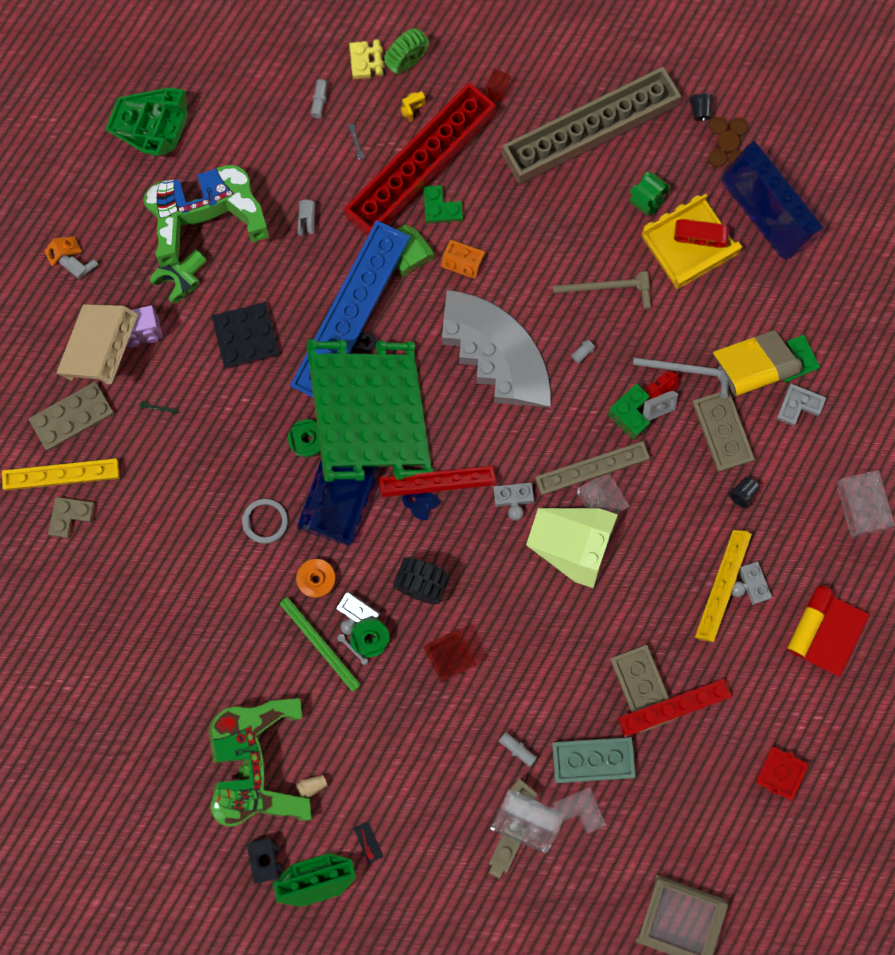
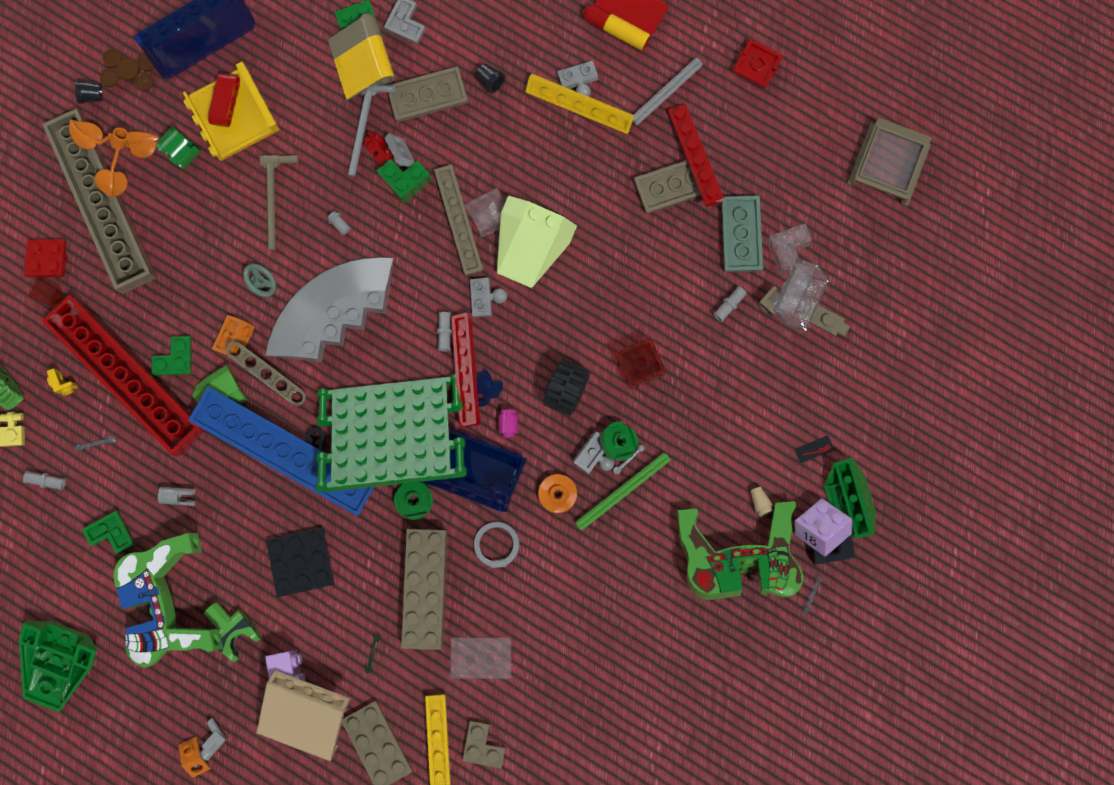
camera: 80 degrees left, 5 degrees up
none -> red plate [24,239,68,278]
none -> orange plant [69,120,159,197]
none -> green plate [82,511,135,554]
none -> dark tan beam [226,342,306,406]
none -> sand green piece [243,264,276,297]
none -> dark tan brick [401,529,448,650]
none -> light grey pin [437,312,452,352]
none -> clear brick [451,637,512,679]
none -> dark pink brick [499,410,518,438]
none -> light grey axle [633,58,702,125]
none -> lavender brick [795,498,852,556]
none -> clear light blue hinge [803,575,823,614]

